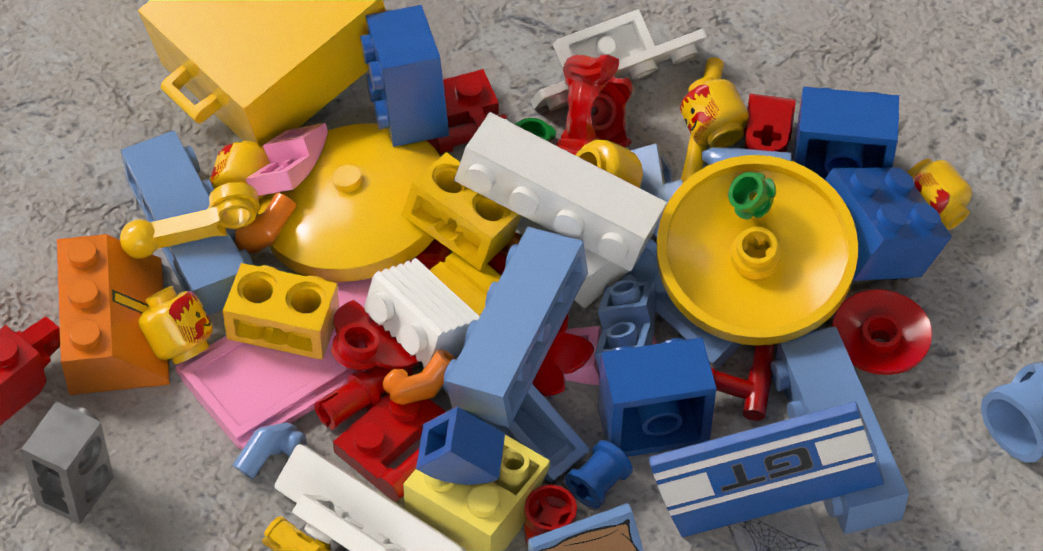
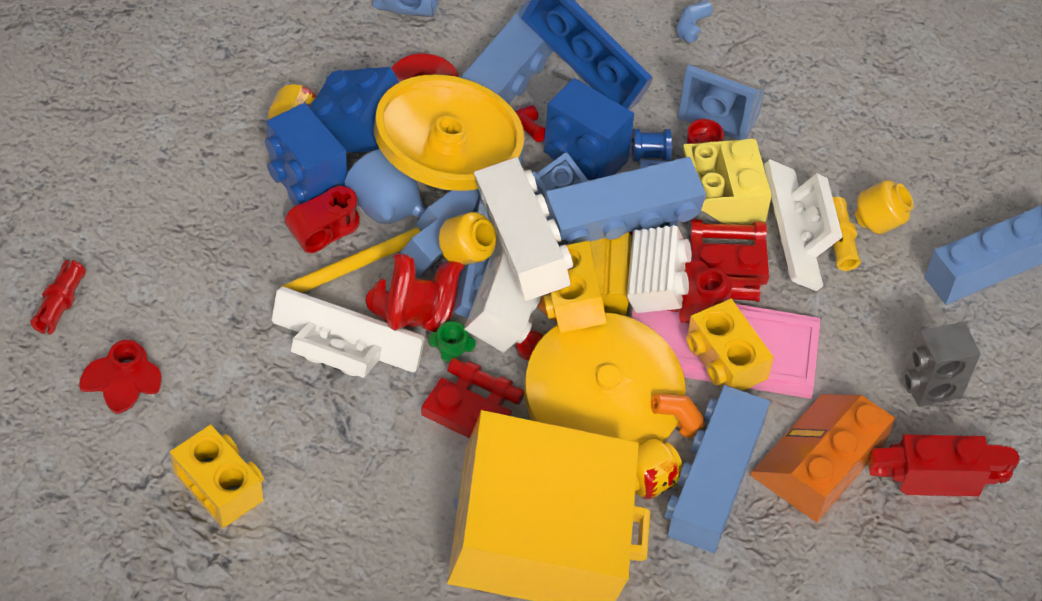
camera: 135 degrees left, 0 degrees up
yellow piece [120,182,260,259] -> none
yellow head [138,286,214,365] -> none
medium blue arm [232,422,307,479] -> none
bright pink slope [246,123,328,196] -> none
blue brick [360,5,449,147] -> none
orange arm [383,349,456,405] -> none
blue brick [416,406,505,485] -> none
yellow head [680,77,749,148] -> none
green plate [728,172,776,220] -> none

